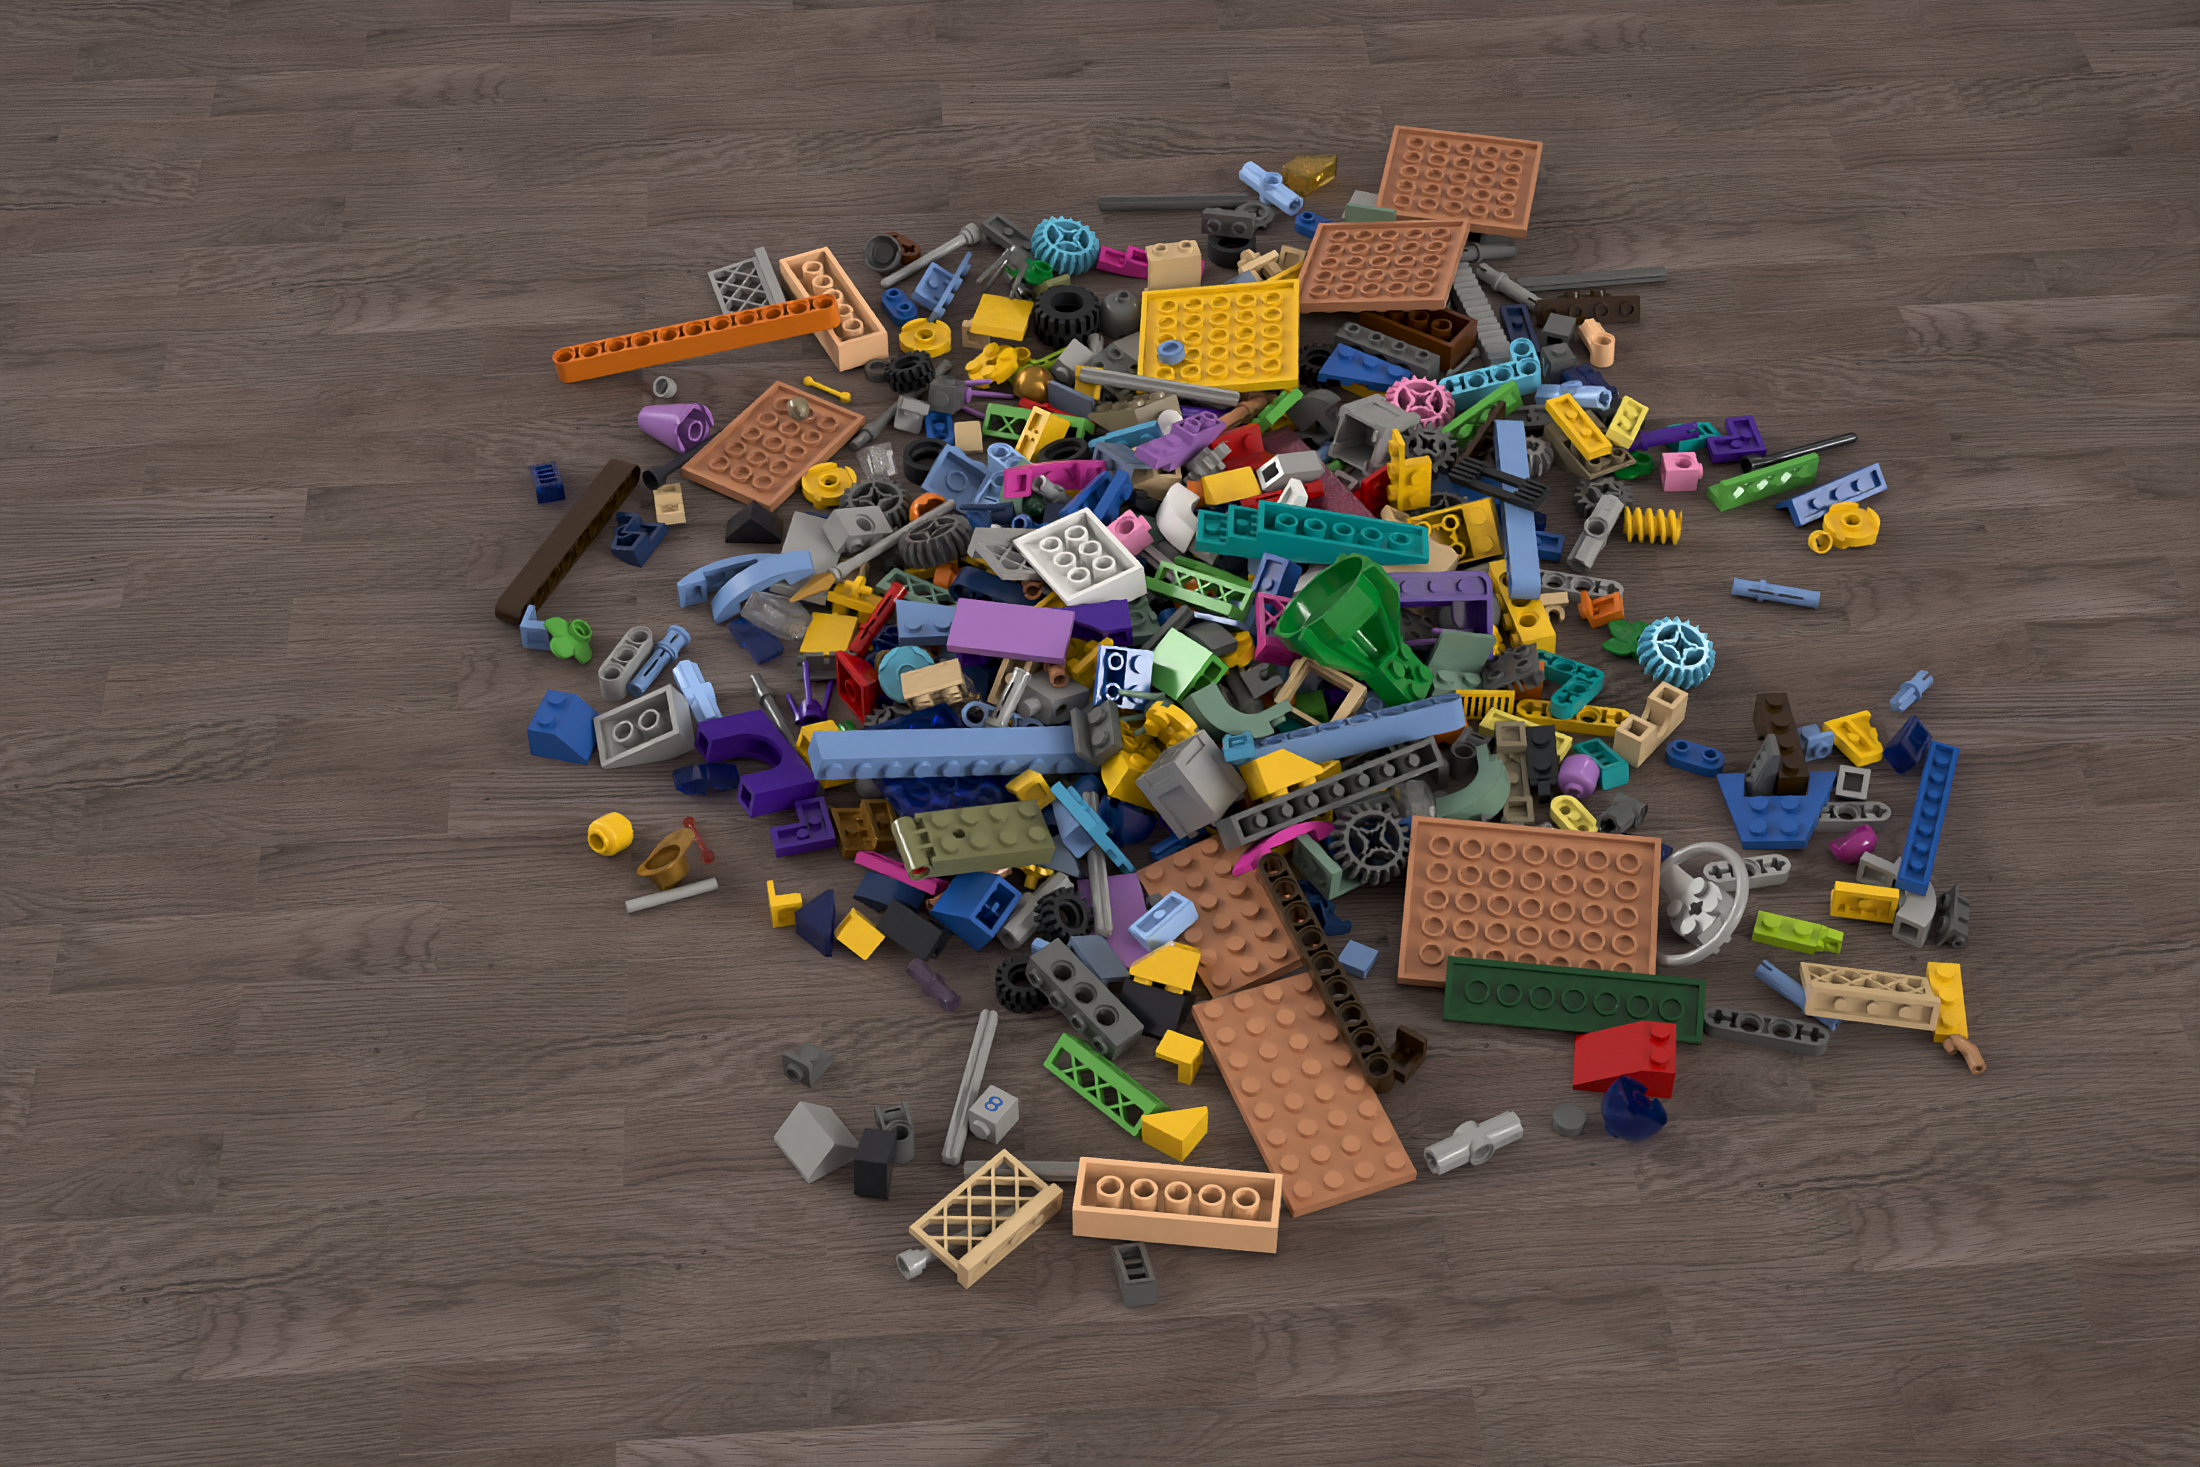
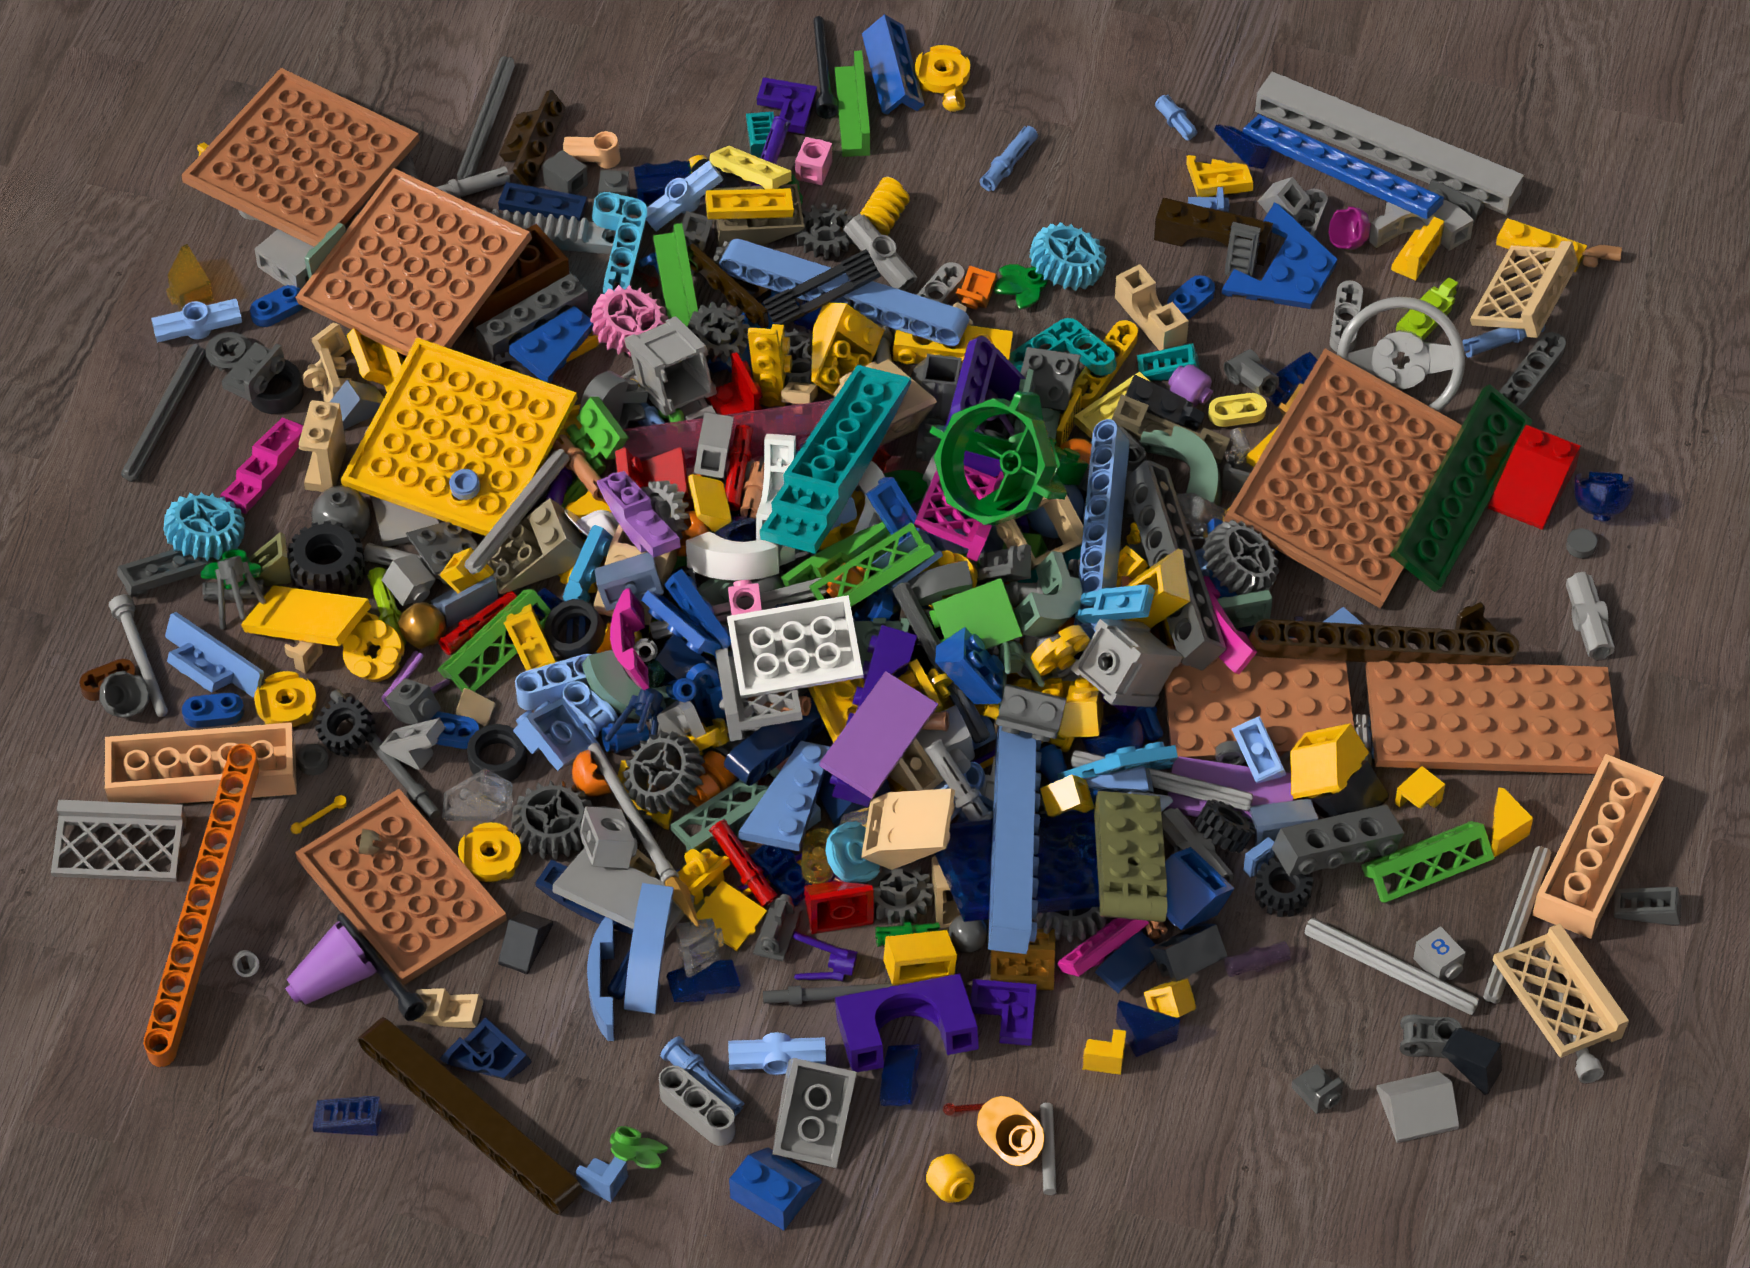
camera: 70 degrees left, 10 degrees up
none -> light grey brick [1255,72,1524,216]

